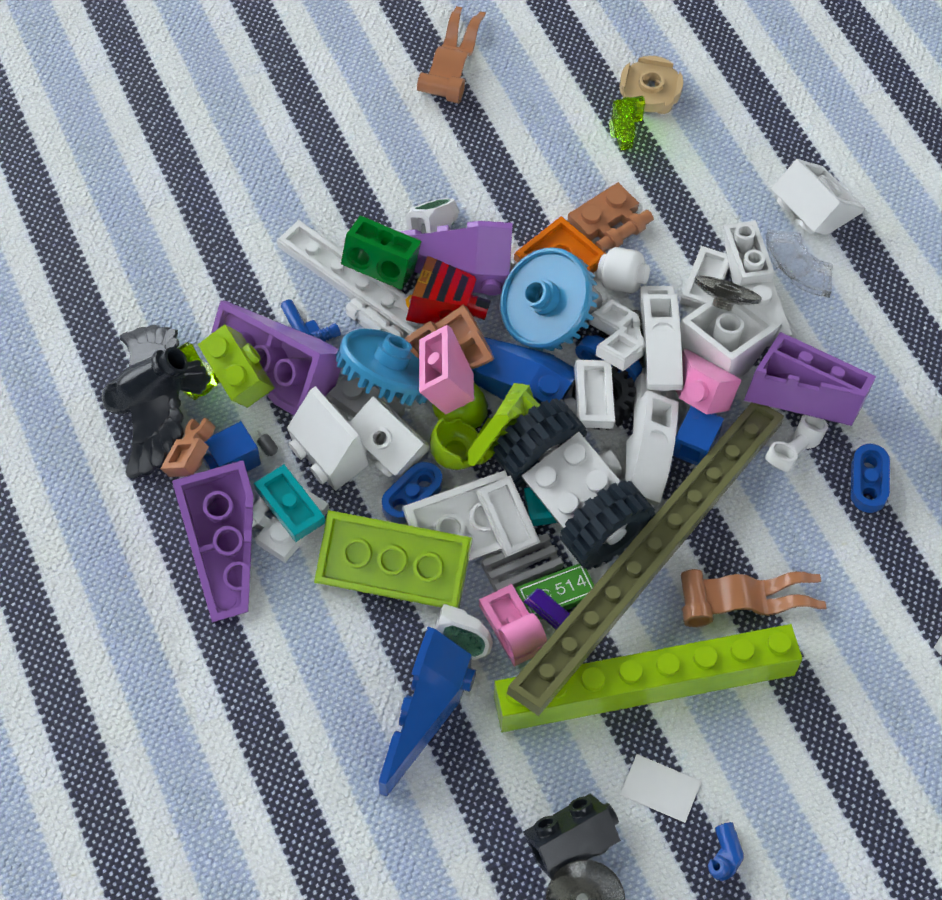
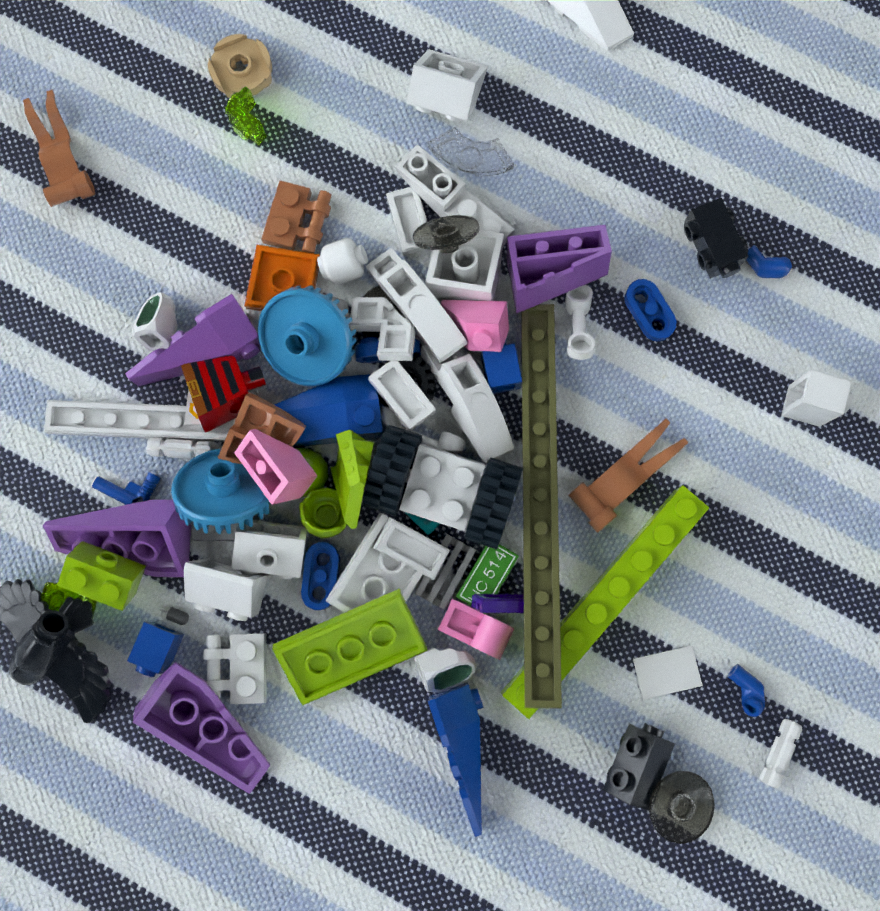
camera: 30 degrees left, 20 degrees up
nougat plate [160,418,215,477] -> none
teal plate [254,464,326,542] -> none
green brick [341,215,422,290] -> none

